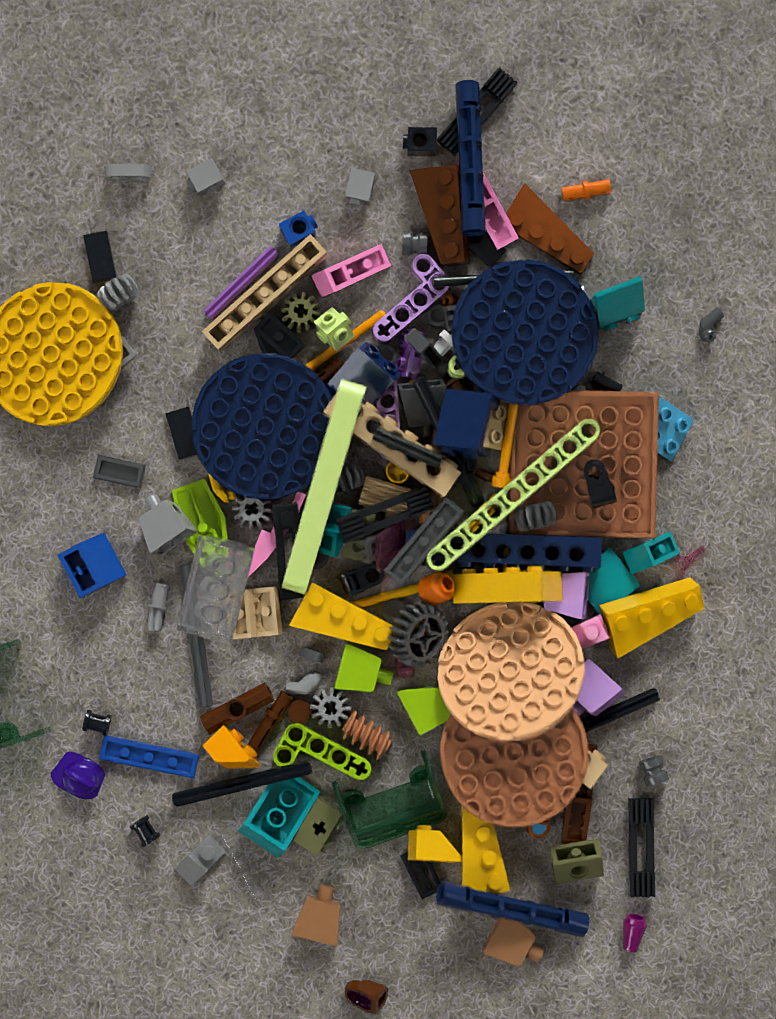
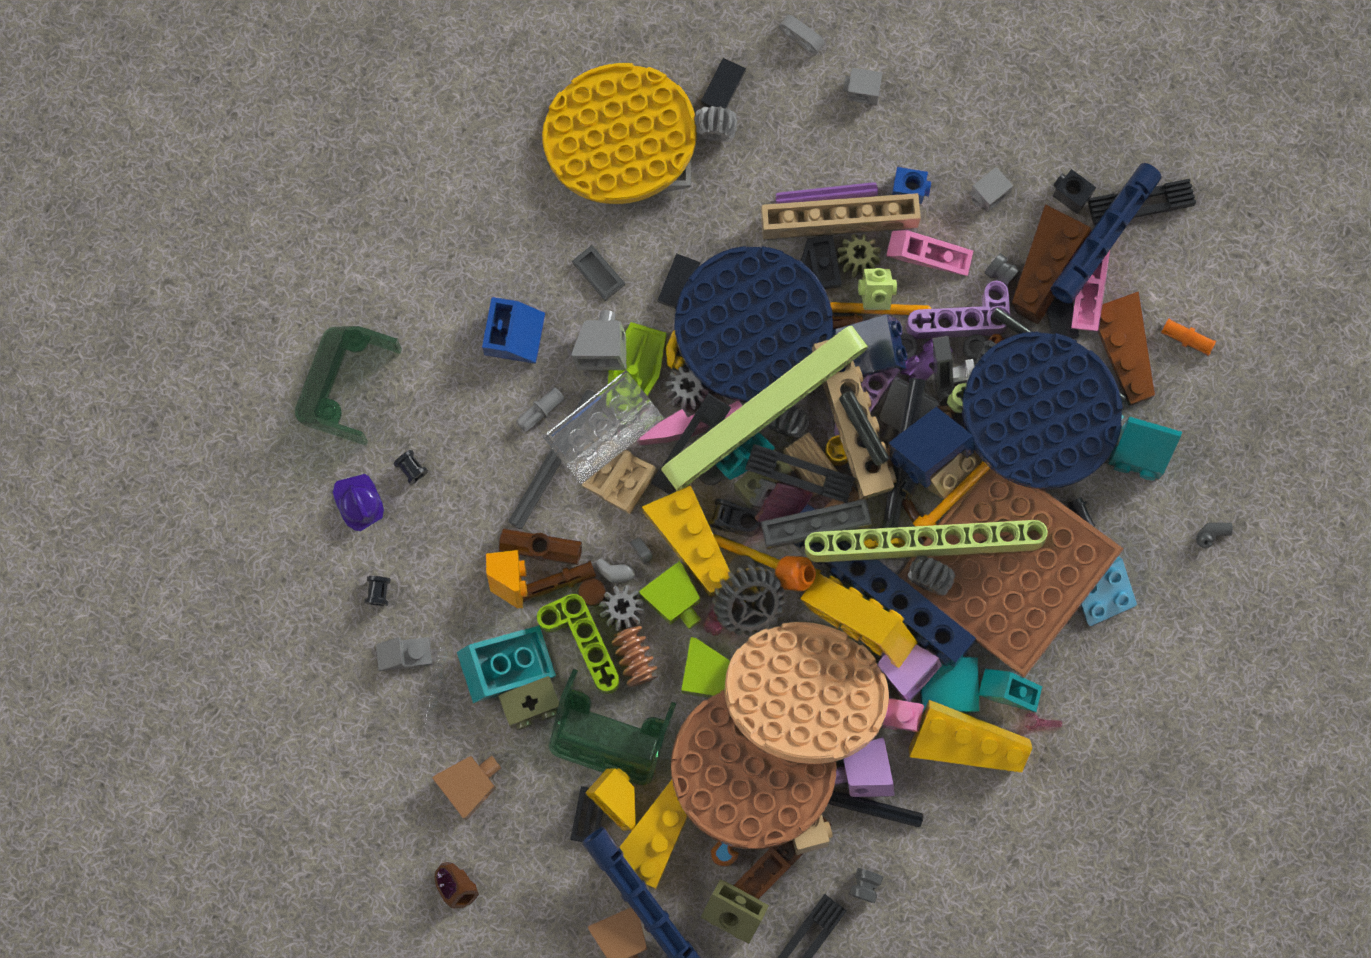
camera: 40 degrees right, 10 degrees down
blue tile [99,735,200,779] -> none
black axle [172,760,312,807] -> none
black piece [584,459,617,509] -> none

